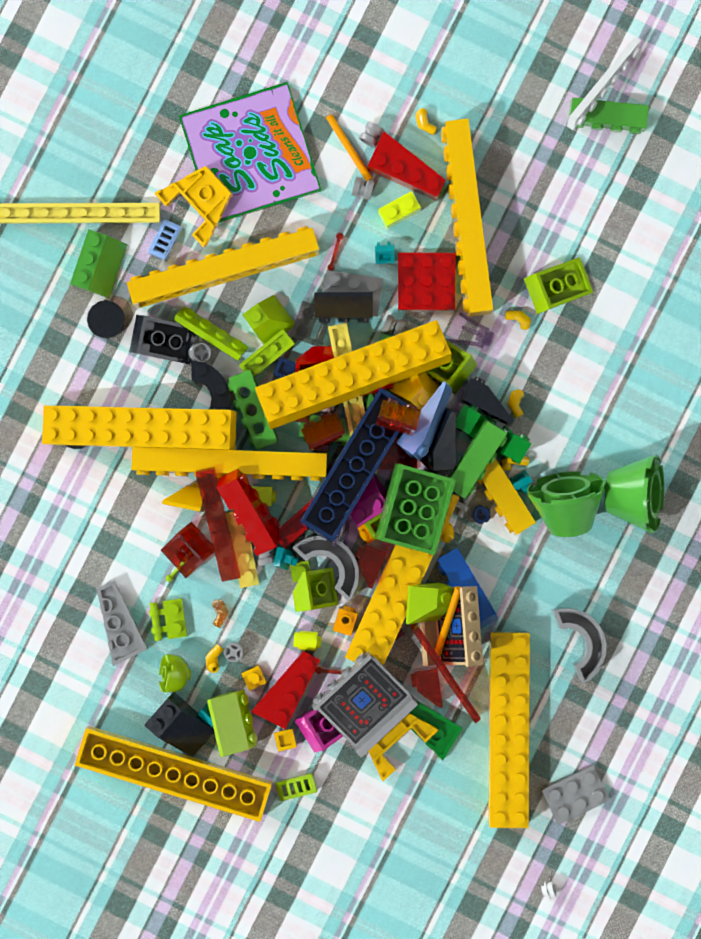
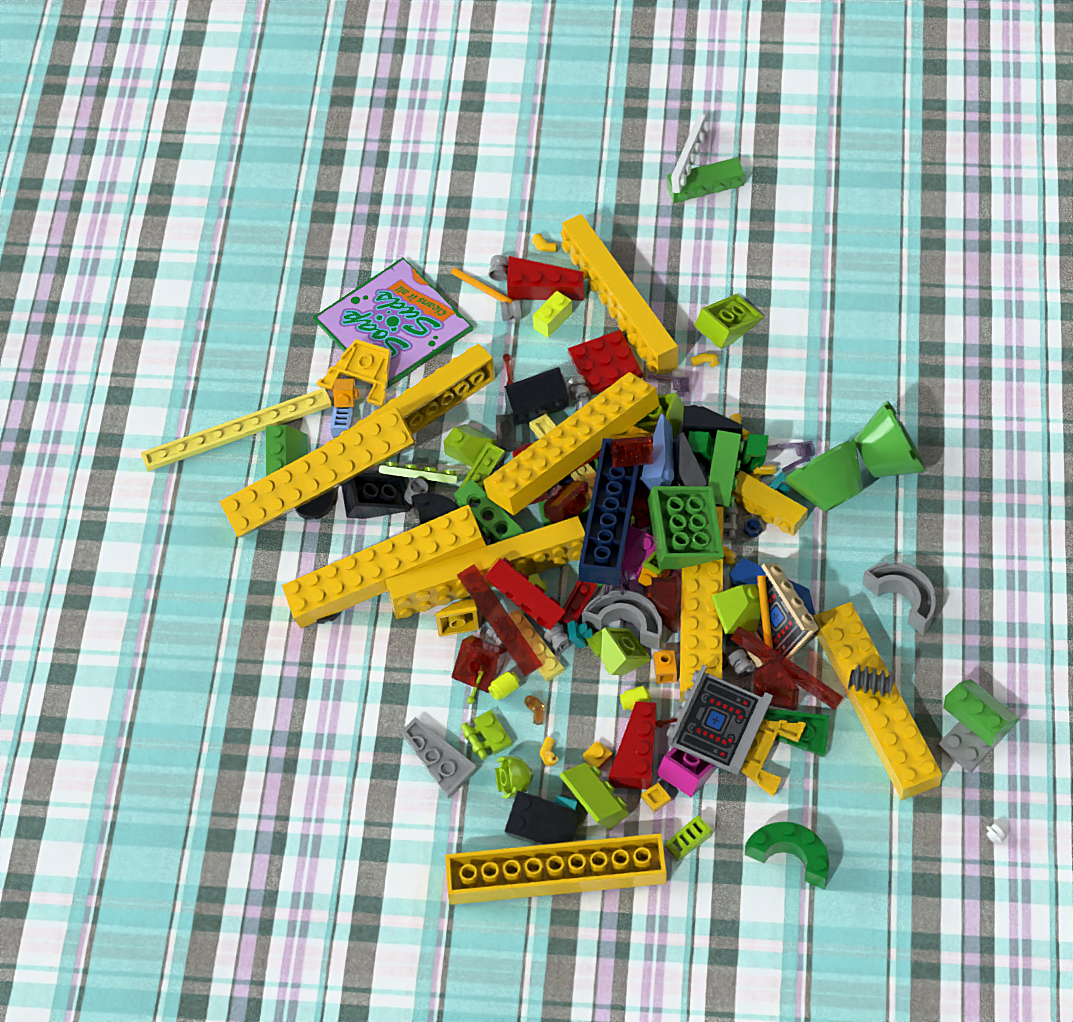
camera: 20 degrees left, 30 degrees down
light grey wheel [224,642,244,662] -> none
teal tile [375,241,395,264] -> none
none -> yellow brick [219,407,417,538]
none -> light orange brick [333,379,358,407]
none -> neon yellow brick [488,671,520,701]
none -> light grey wheel [566,375,591,402]
none -> light grey wheel [727,649,755,678]
none -> green brick [745,822,829,889]
none -> clear purple plant [767,440,815,472]
none -> dark grey piece [848,664,894,699]
none -> bright green slope [943,679,1020,747]

